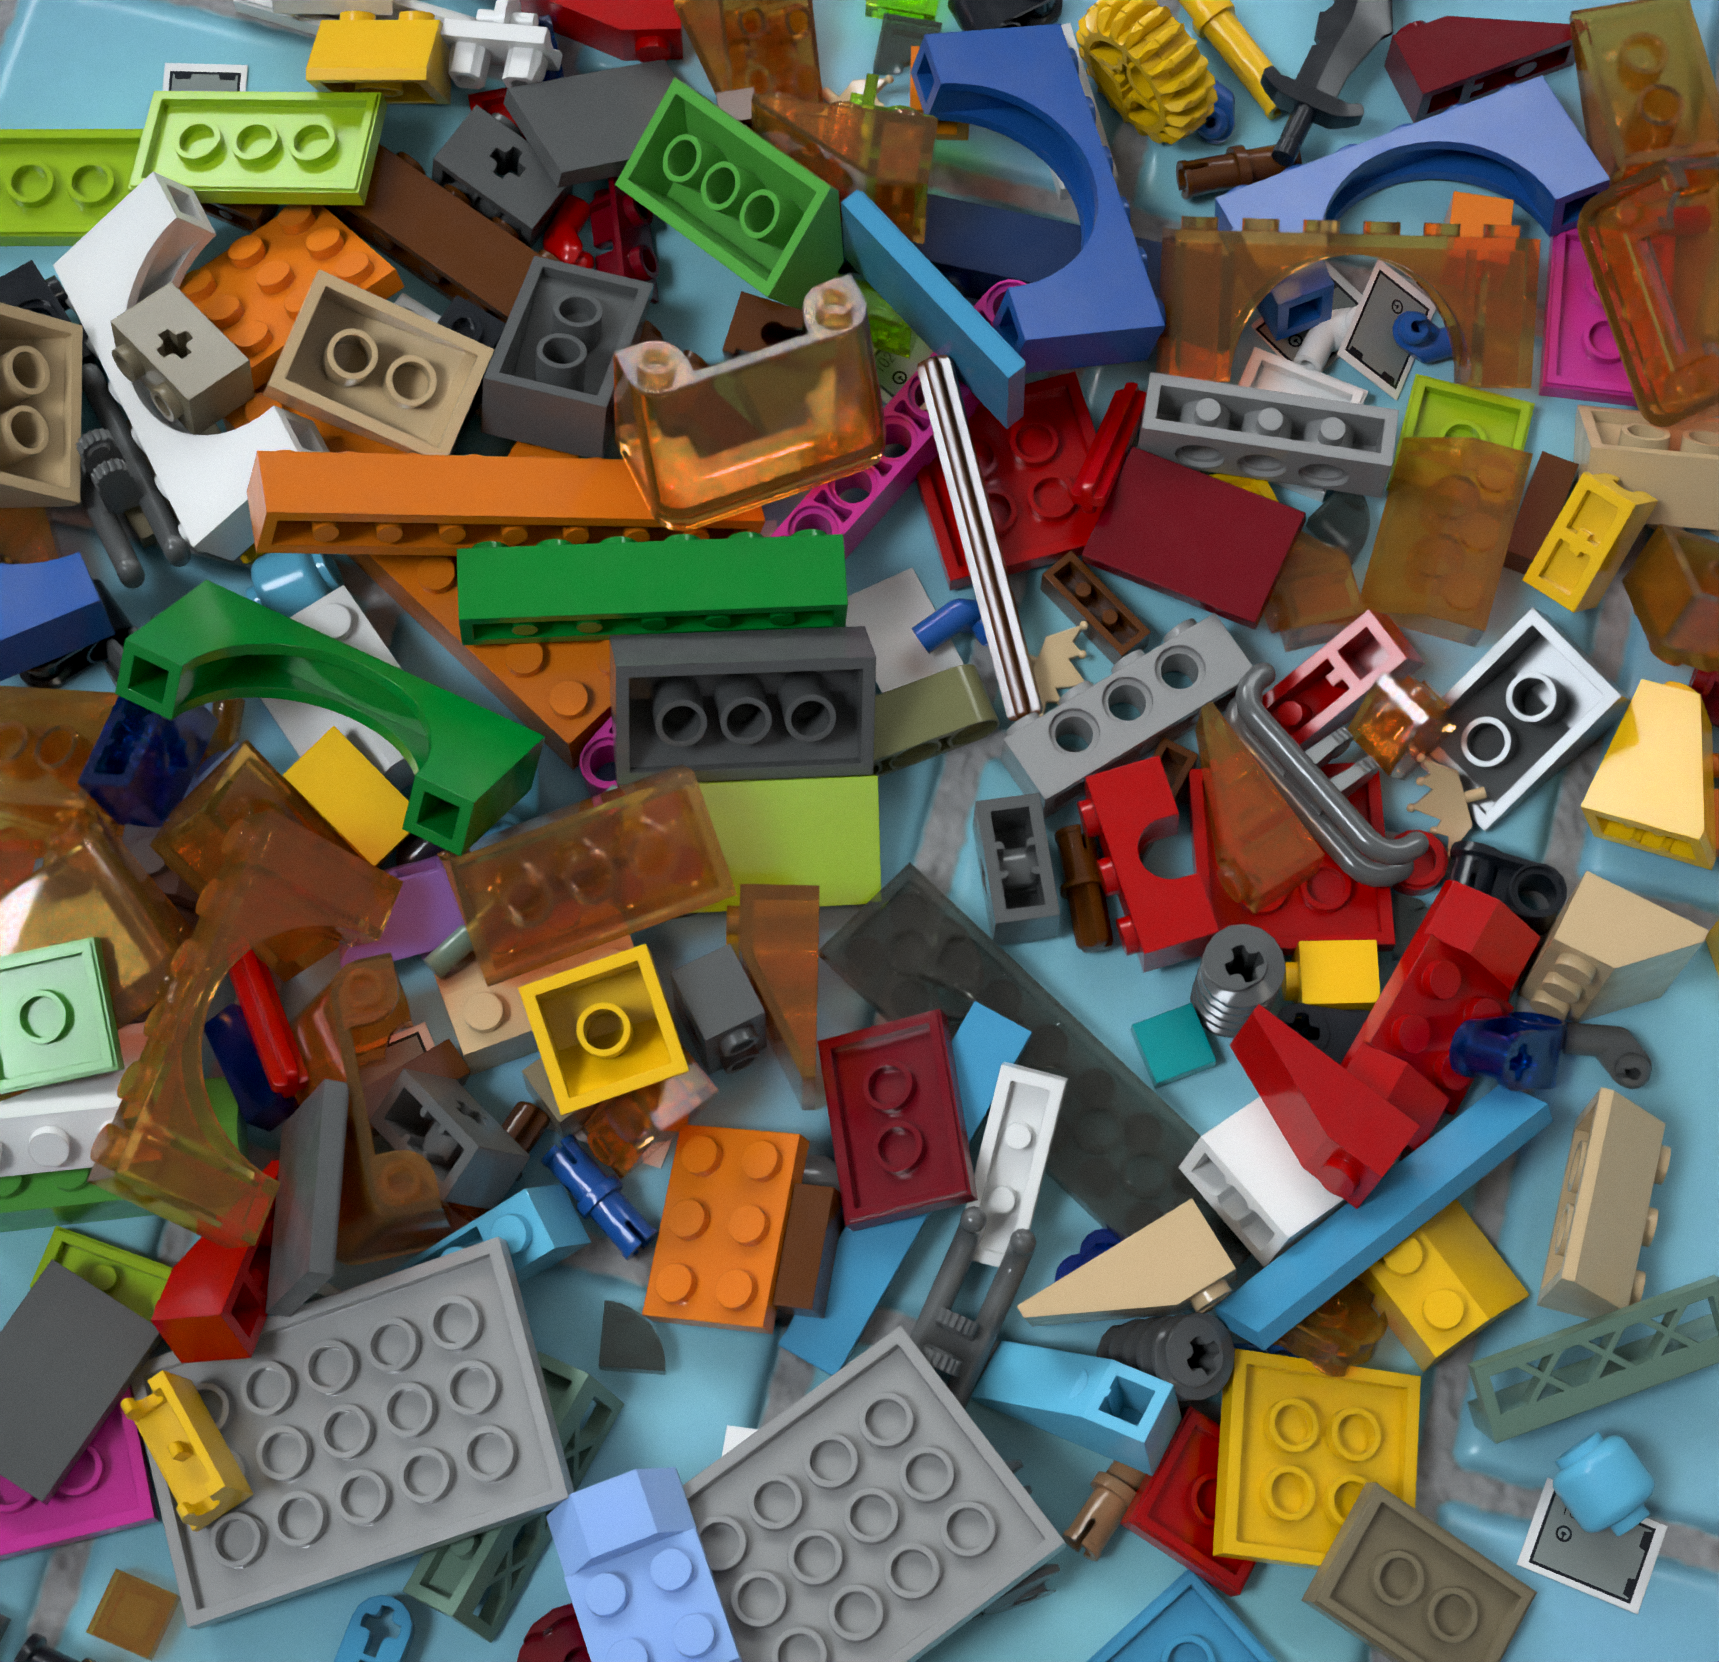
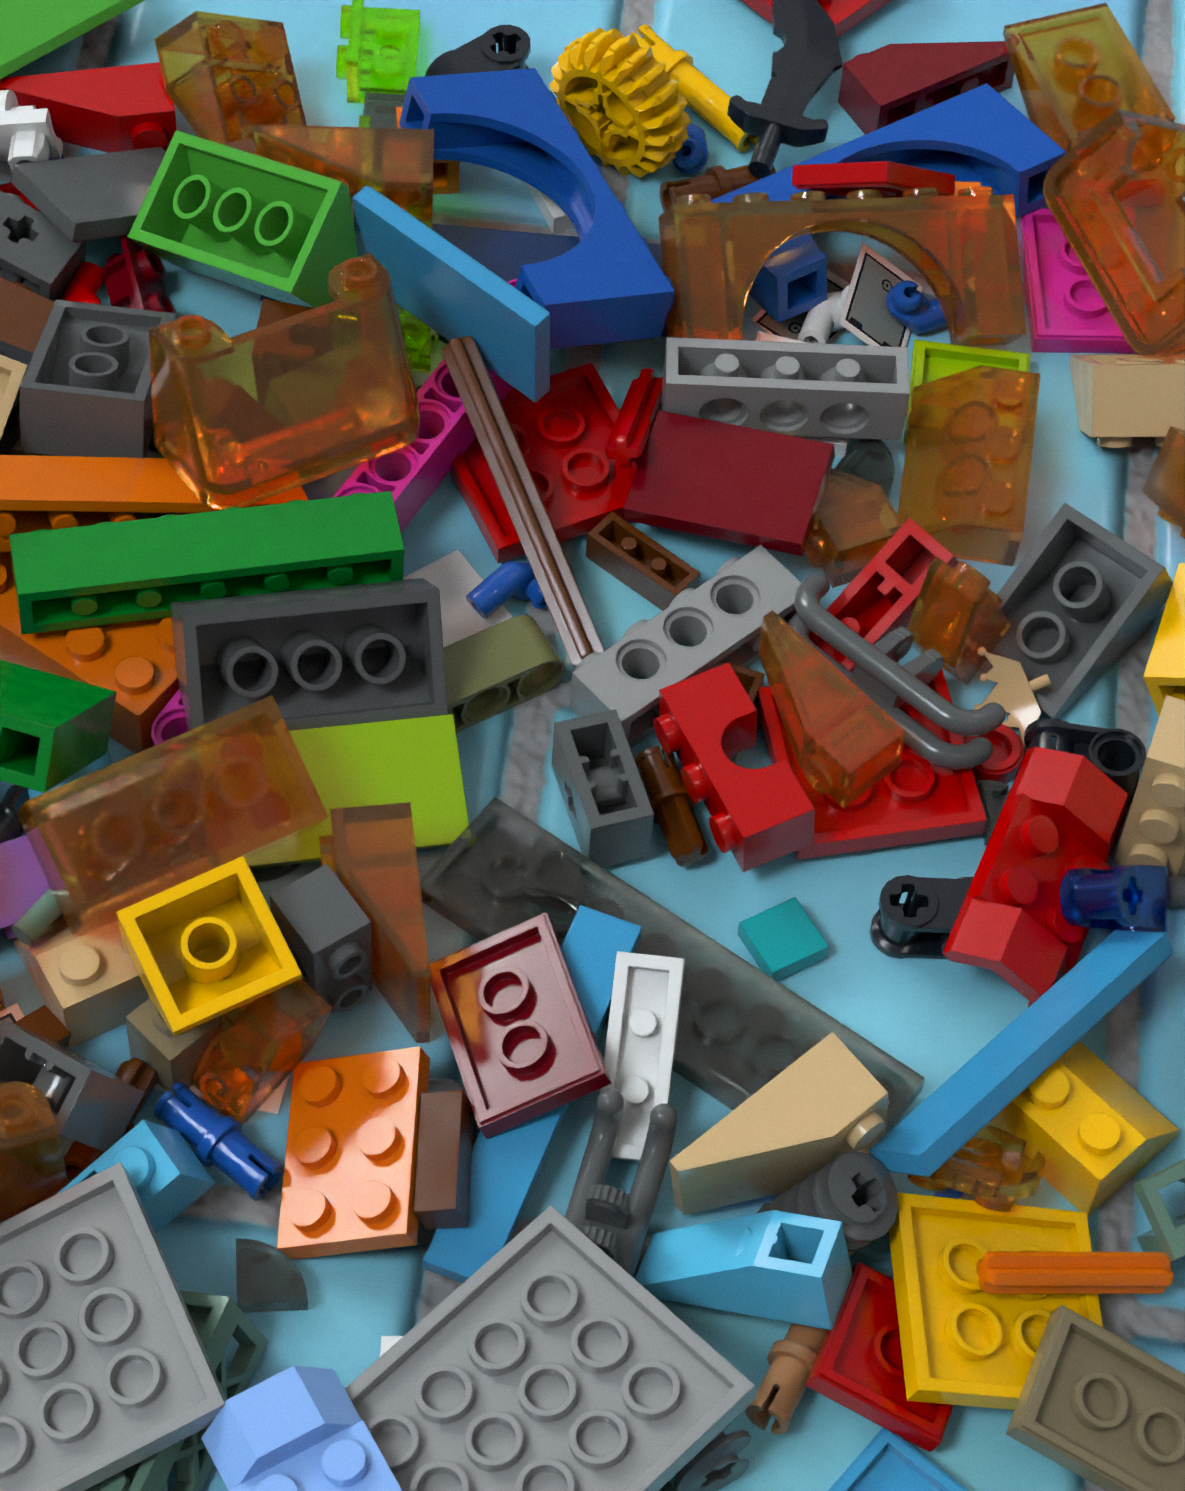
camera: 10 degrees left, 15 degrees down
tan piece [1029,621,1093,717] -> none
white brick [1178,1097,1396,1268] -> none
dark grey piece [1190,924,1286,1038] -> none
red slope [1229,1004,1420,1209] -> none
yellow brick [1281,940,1380,1018] -> none
reddish brown piece [1498,451,1579,575] -> none
yellow hinge [1522,472,1658,613] -> none
none -> red tile [792,161,955,201]
none -> orange axle [976,1251,1174,1294]

